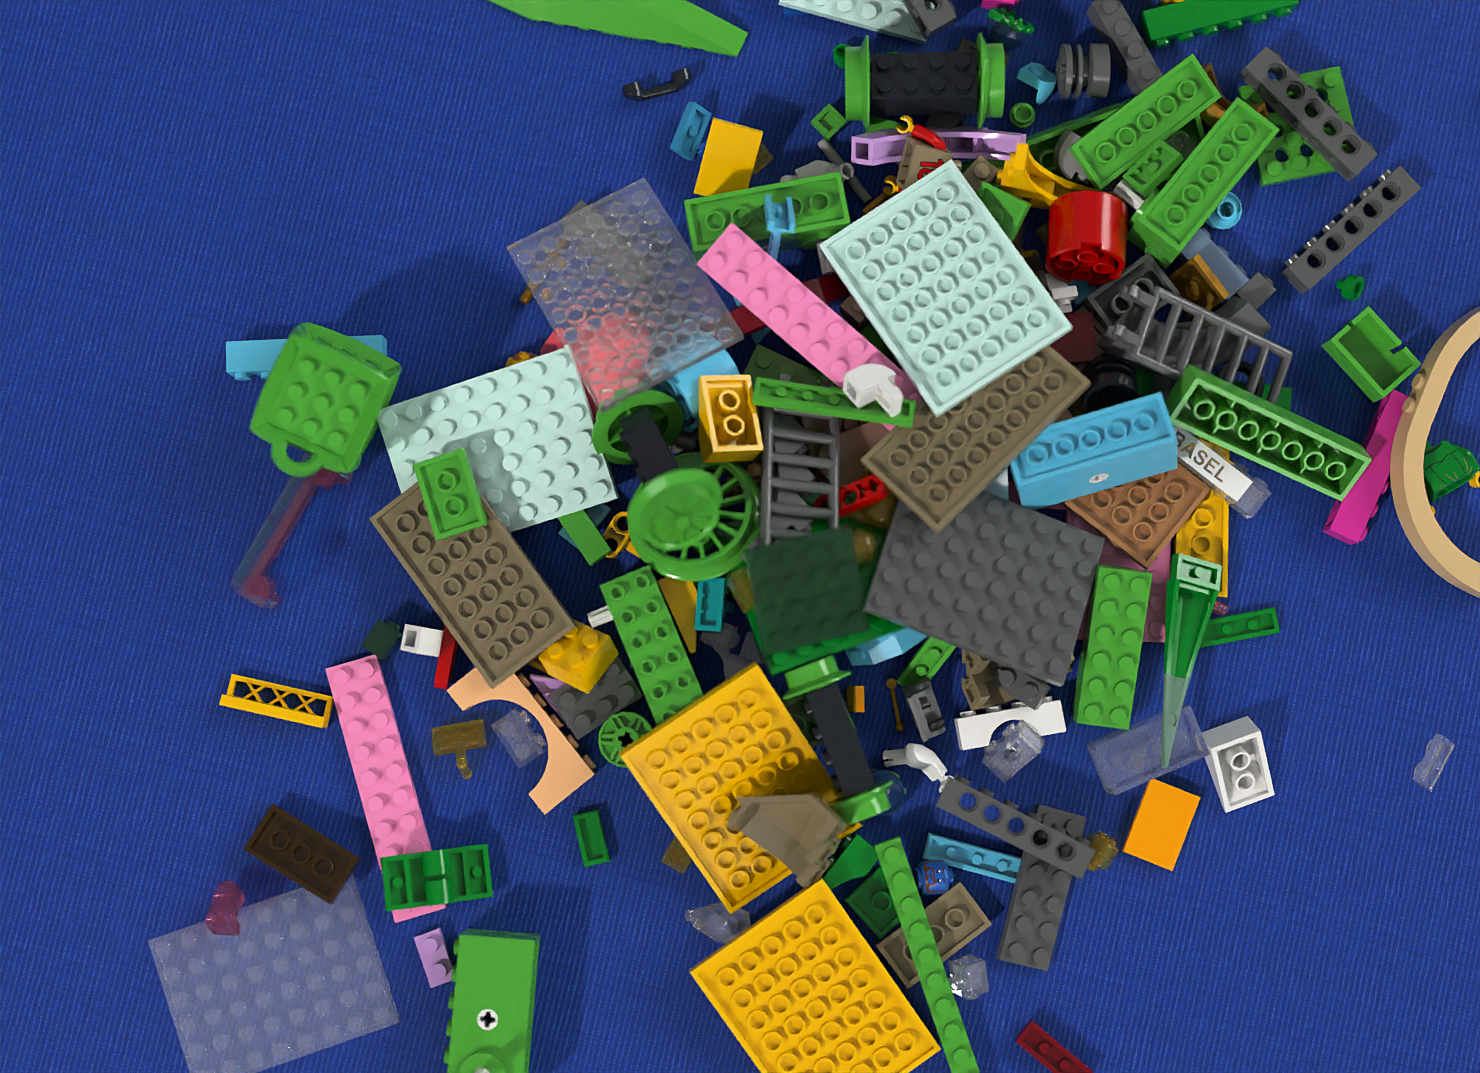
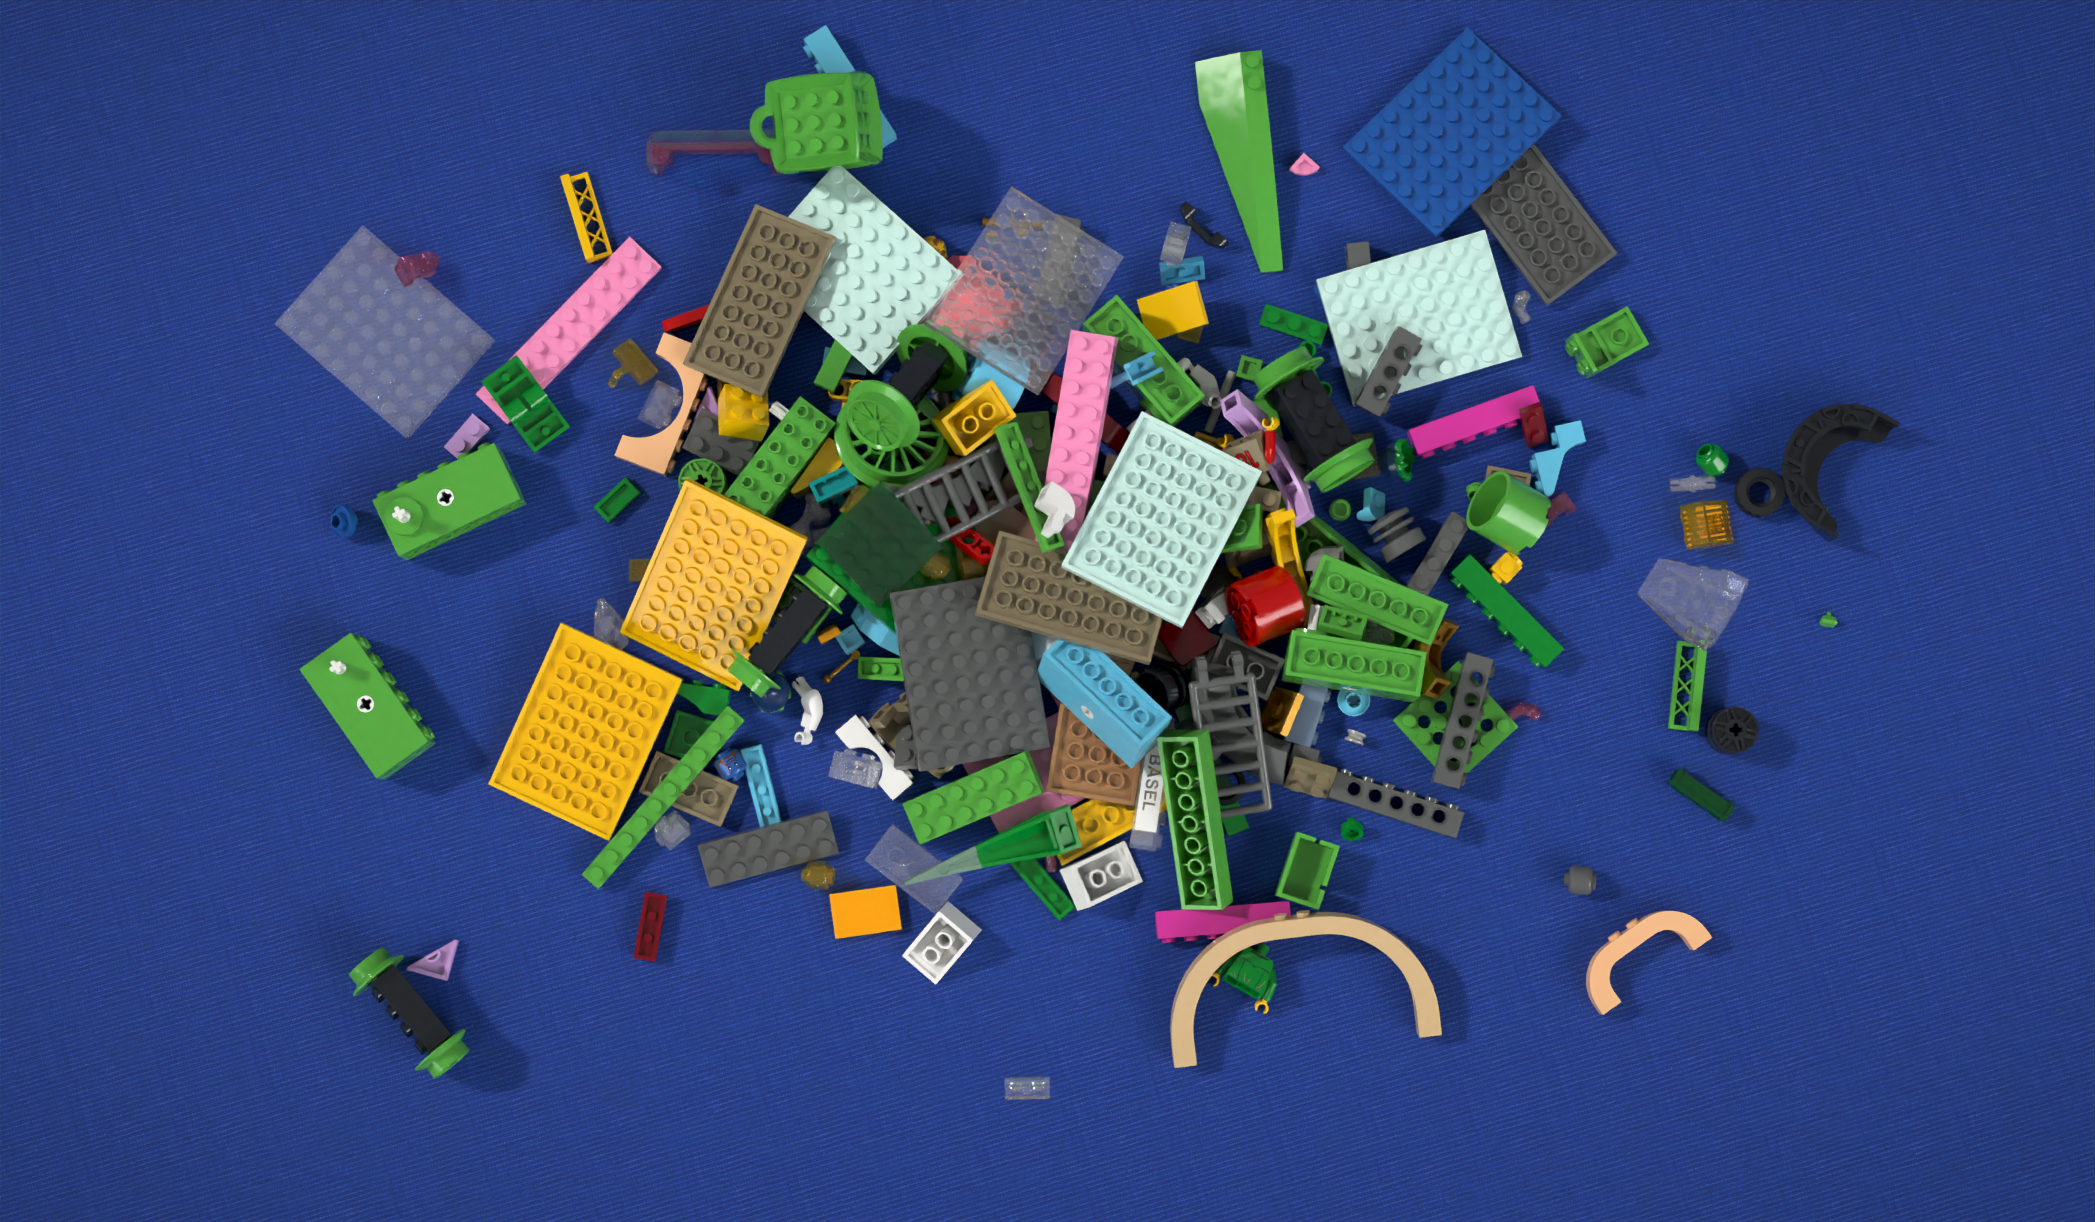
camera: 60 degrees right, 0 degrees up
dark brown plate [243,804,361,905] -> none
clear green brick [361,618,403,660] -> none
white brick [400,624,444,657] -> none
bright green plate [413,448,488,541] -> none
dark tan panel [725,794,847,888] -> none
dark grey hinge [901,677,946,742] -> none
dark grey brick [935,774,1096,879] -> none
none -> medium azure plate [836,624,866,655]
none -> white slope [1060,841,1143,911]
none -> clear brick [1160,221,1192,266]
none -> green plate [1258,304,1328,346]
none -> dark tan plate [1284,756,1337,799]
none -> light grey bush [1344,729,1367,746]
none -> clear pink arm [1506,702,1541,721]

